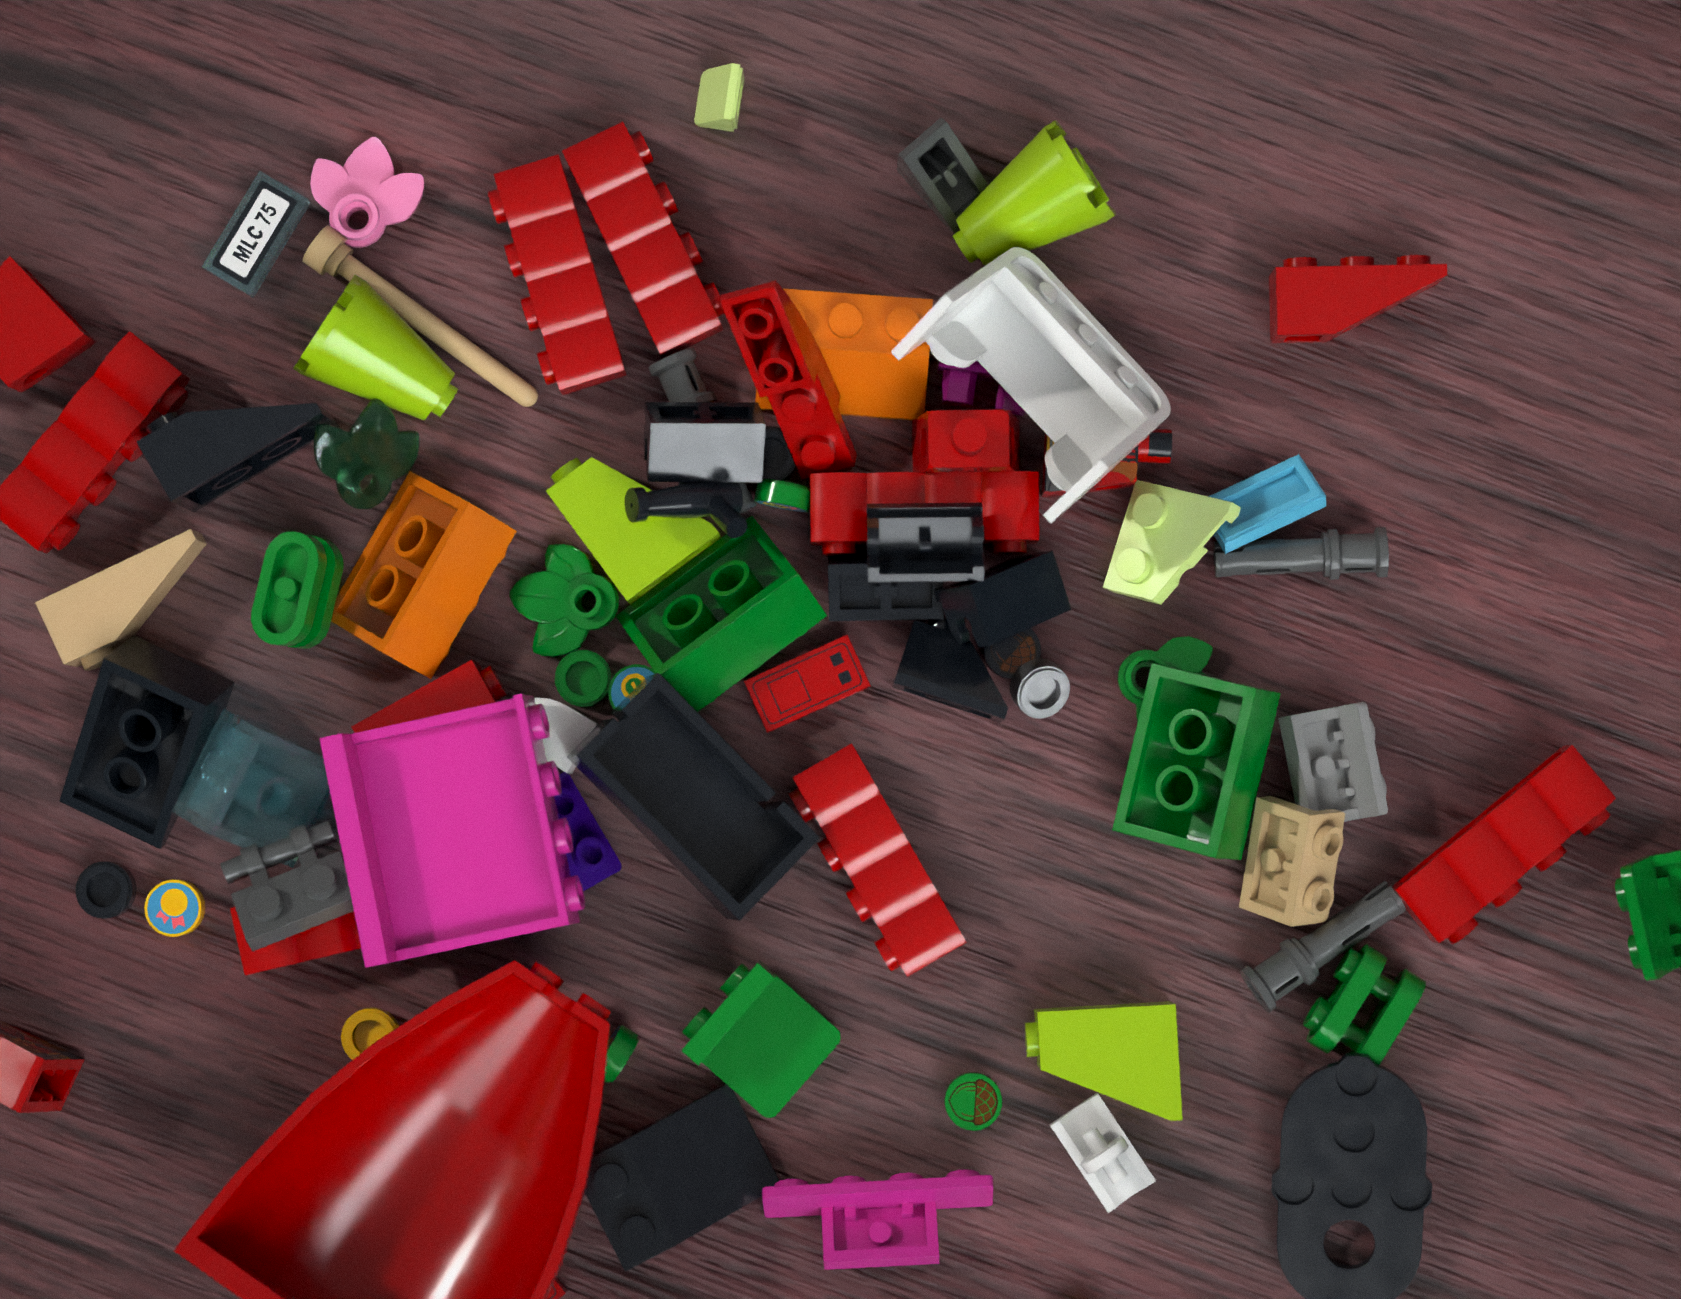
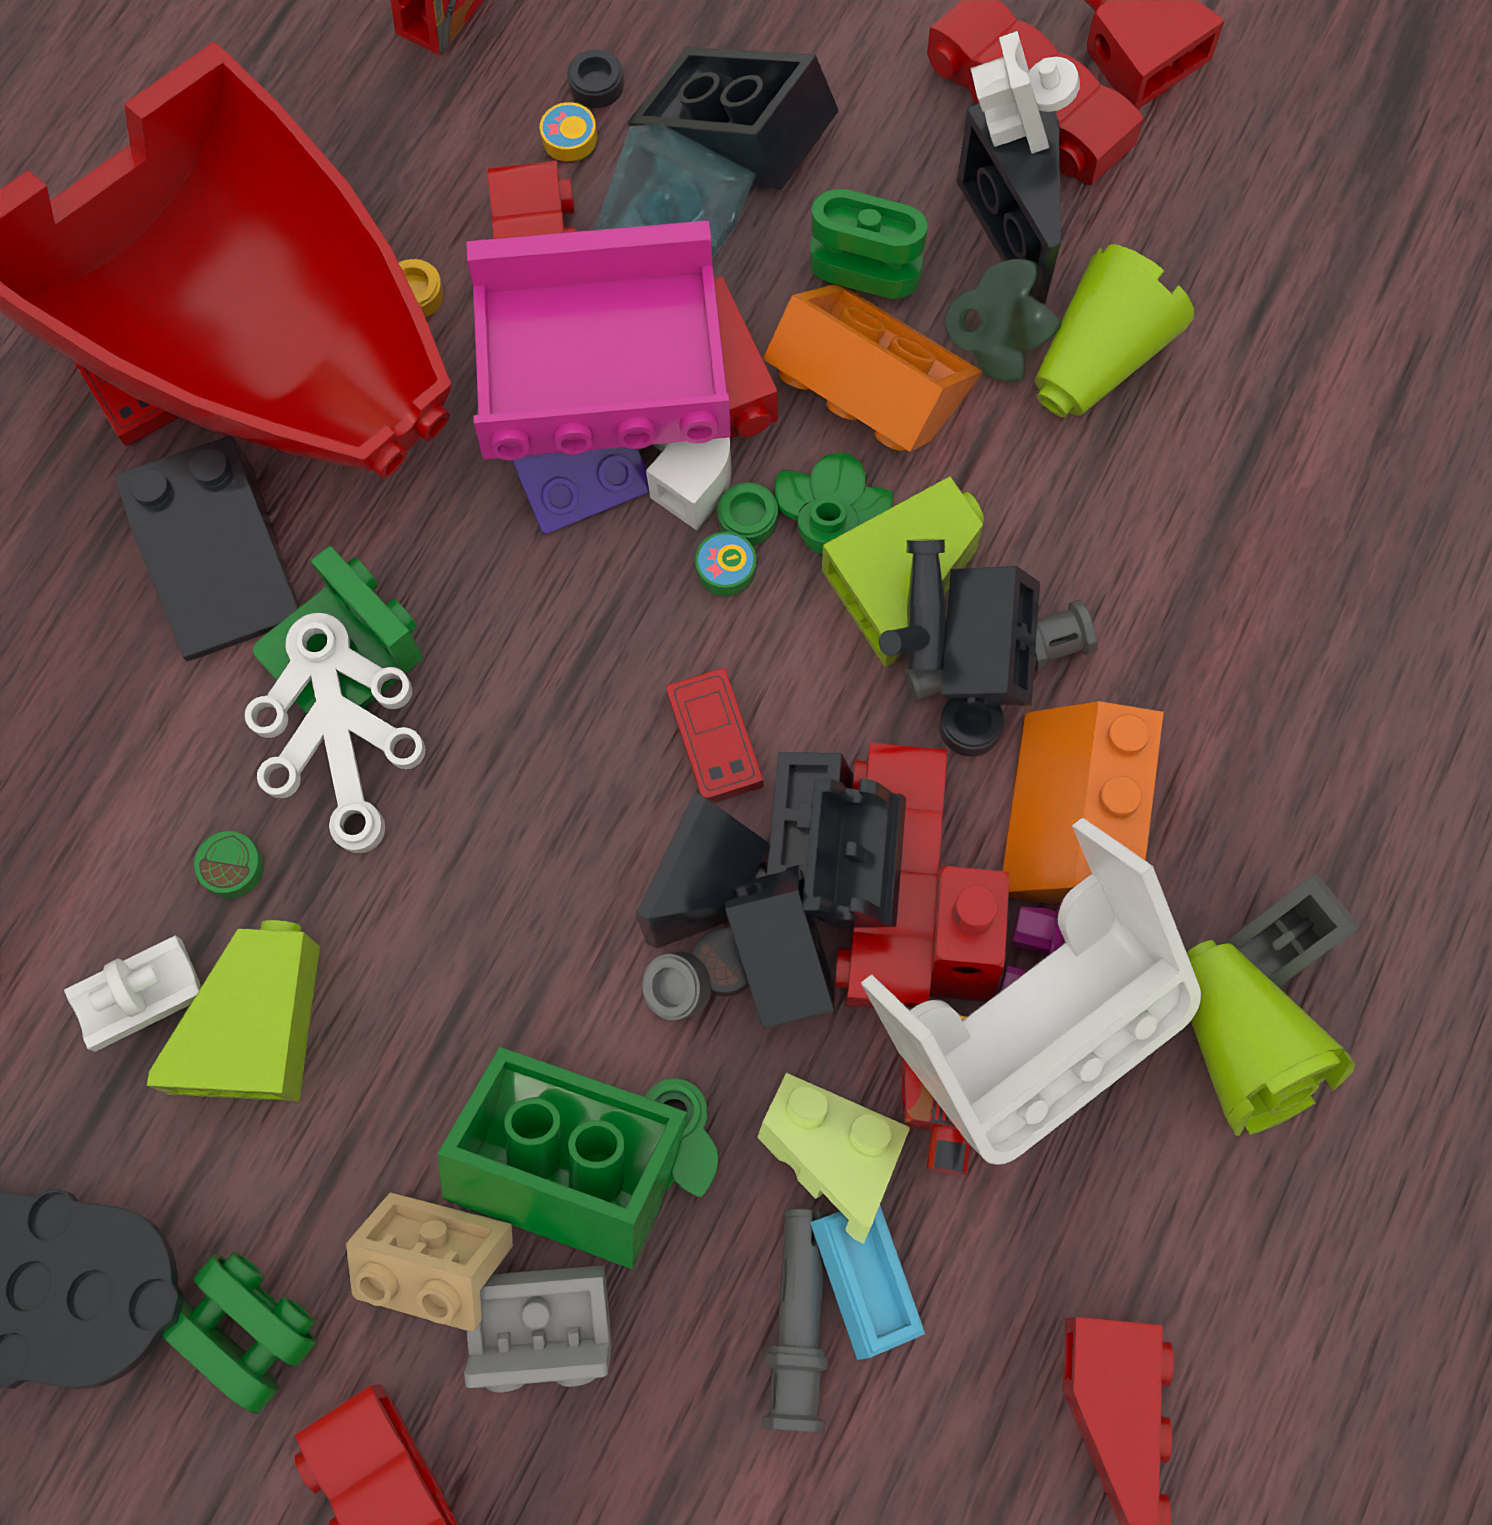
camera: 95 degrees right, 15 degrees down
tan slope [35,529,207,671] -> none
tile [202,171,311,298] -> none
dark grey plate [220,820,354,952] -> none
tan piece [302,225,538,407] -> none
bright pink plate [310,137,424,248] -> none
red brick [488,154,627,395] -> none
red brick [562,122,725,359] -> none
black piece [567,673,820,921] -> none
green tile [605,1024,639,1083] -> none
green slope [616,516,827,712] -> none
yellowish green slope [694,63,745,132] -> none
red slope [720,281,857,479] -> none
green tile [754,479,810,512] -> none
dark pink bracket [762,1169,993,1270] -> none
red brick [788,743,967,977] -> none
dark grey pin [1240,881,1406,1013] -> none
none -> white plant [245,613,425,853]
none -> white hips [971,31,1080,153]

